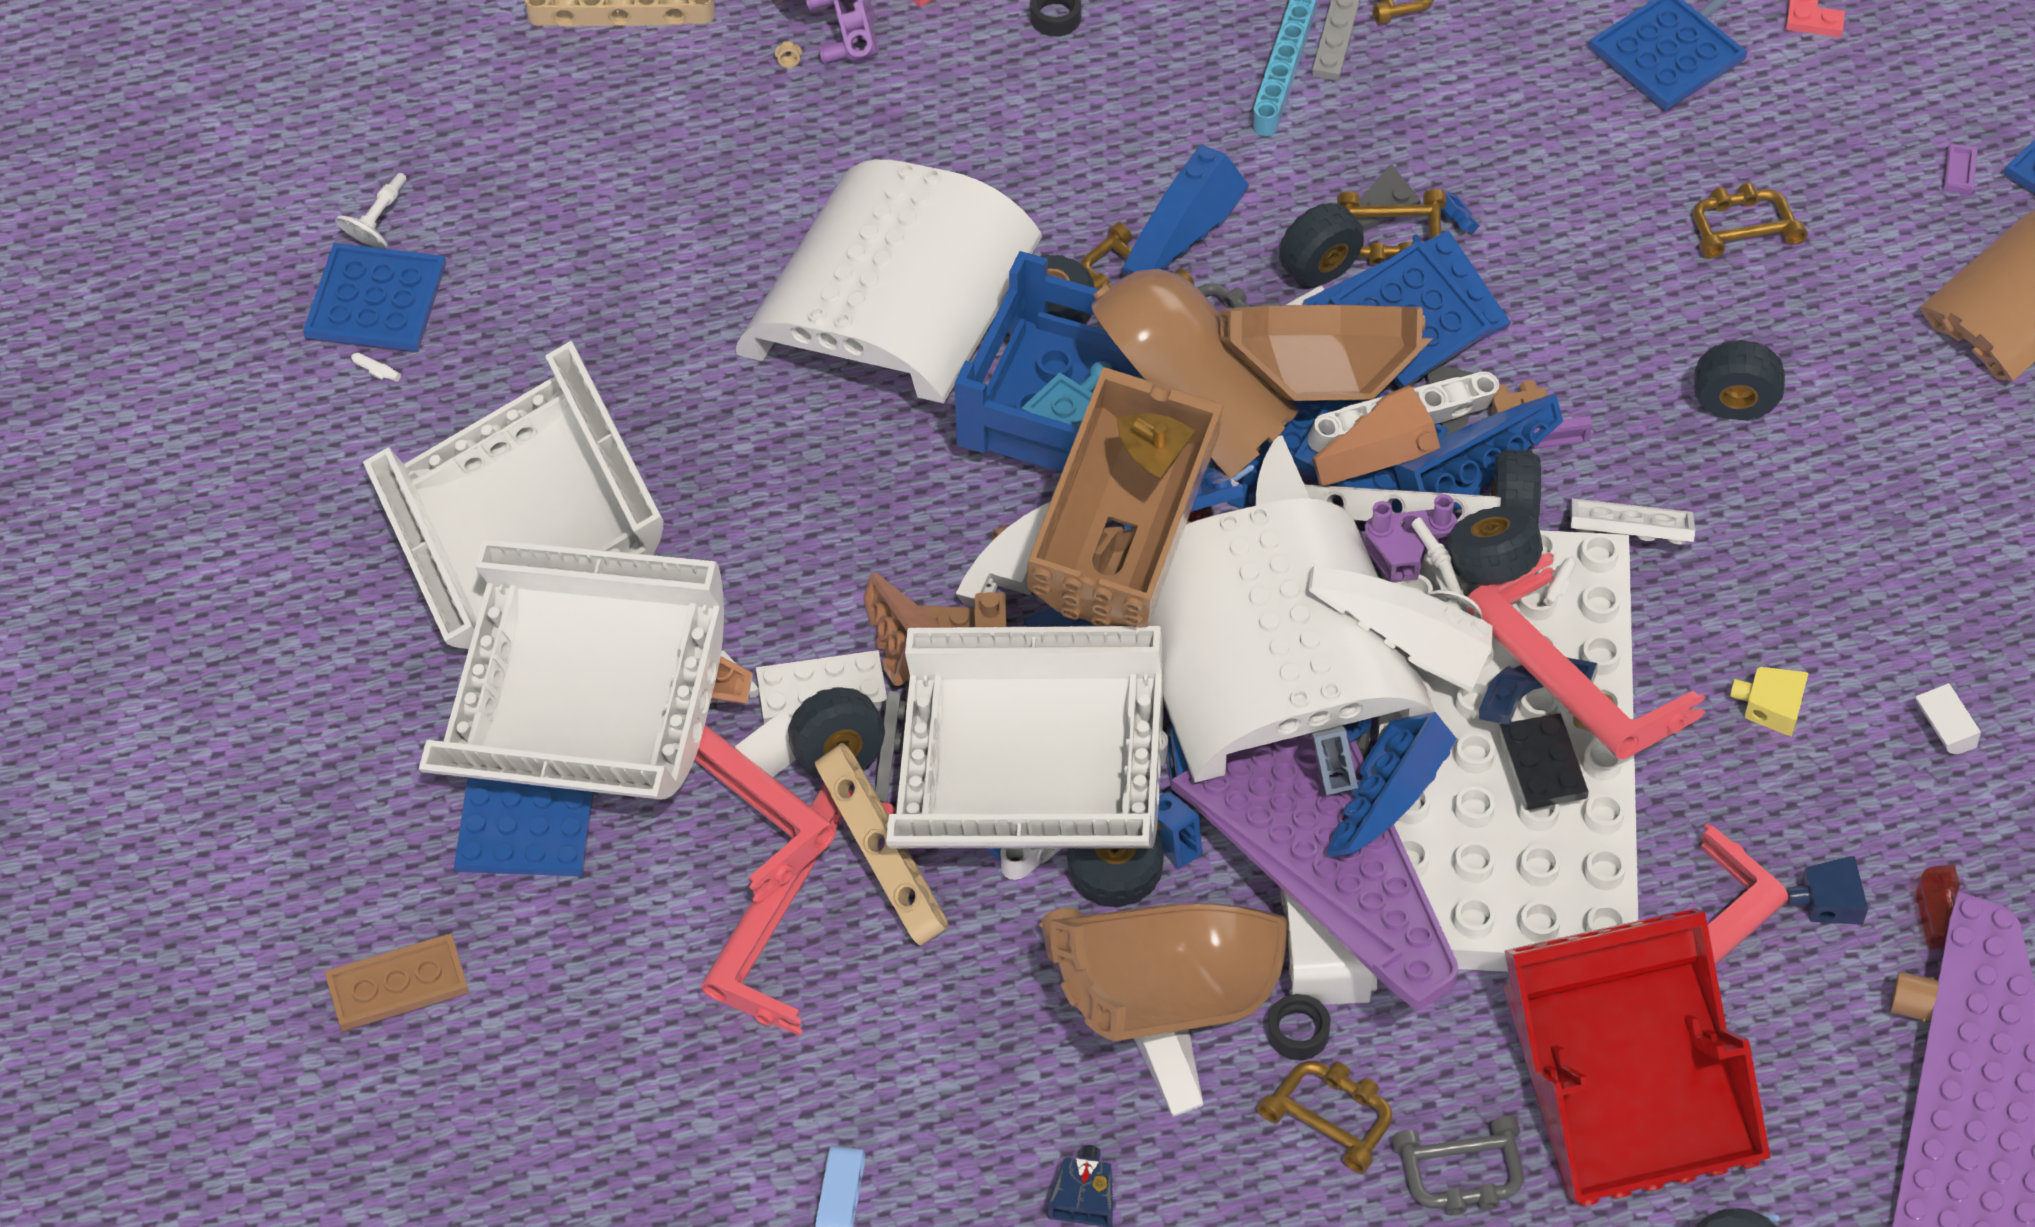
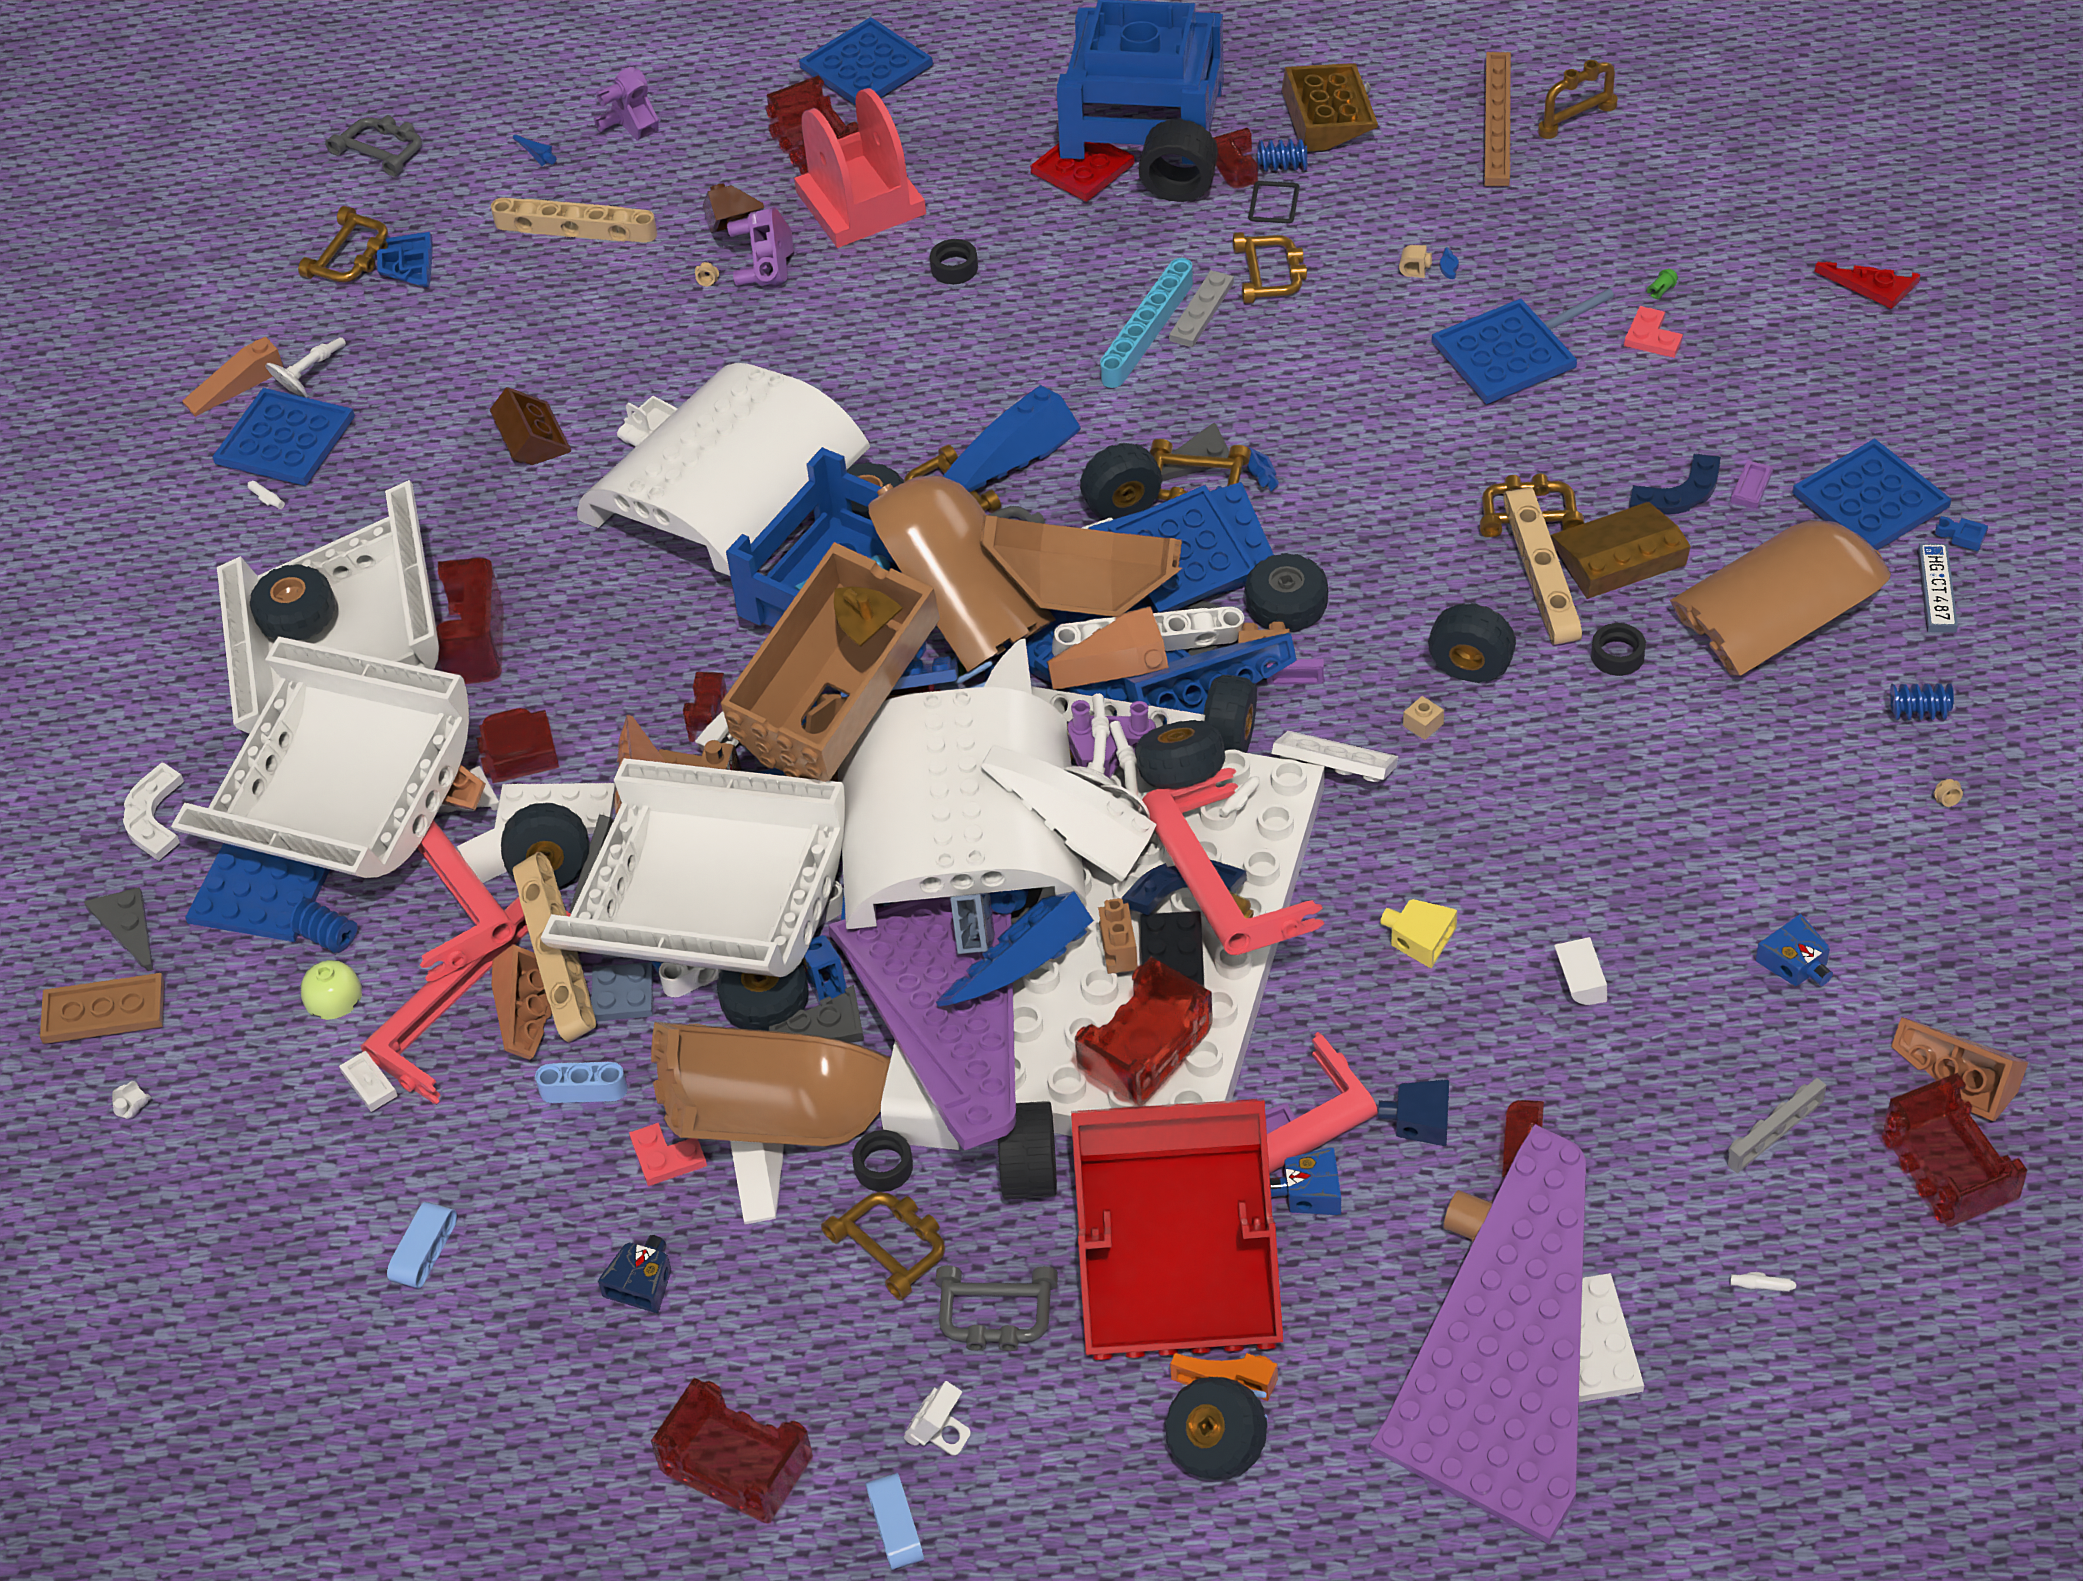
camera: 15 degrees right, 5 degrees down
none -> dark grey wing [84,887,154,971]
none -> white arm [112,1081,152,1119]
none -> white plate [123,762,184,861]
none -> nougat wedge [182,336,283,417]
none -> black wheel [249,564,336,641]
none -> blue piece [290,898,358,953]
none -> pearl gold bar [298,206,388,283]
none -> yellowish green cylinder [301,960,362,1020]
none -> white plate [339,1050,397,1112]
none -> blue slope [377,232,433,287]
none -> clear red windscreen [436,558,504,684]
none -> clear red brick [476,708,559,783]
none -> reddish brown slope [490,387,572,465]
none -> nougat wedge [491,944,552,1060]
none -> light blue beam [535,1062,628,1103]
none -> sand blue plate [591,962,653,1021]
none -> white piece [617,396,678,447]
none -> coral plate [629,1123,707,1186]
none -> clear red piece [683,672,727,742]
none -> dark grey wing [769,985,864,1042]
none -> black tyre [997,1101,1057,1200]
none -> white dish [1064,694,1115,792]
none -> clear red windscreen [1074,957,1213,1106]
none -> medium nougat hips [1098,898,1138,974]
none -> orange slope [1170,1353,1278,1401]
none -> black wheel [1245,553,1328,632]
none -> blue torso [1270,1147,1341,1215]
none -> tan plate [1403,696,1444,740]
none -> tan beam [1503,487,1582,645]
none -> pearl gold slope [1550,502,1691,599]
none -> black tyre [1591,623,1646,676]
none -> dark blue plate [1629,454,1721,515]

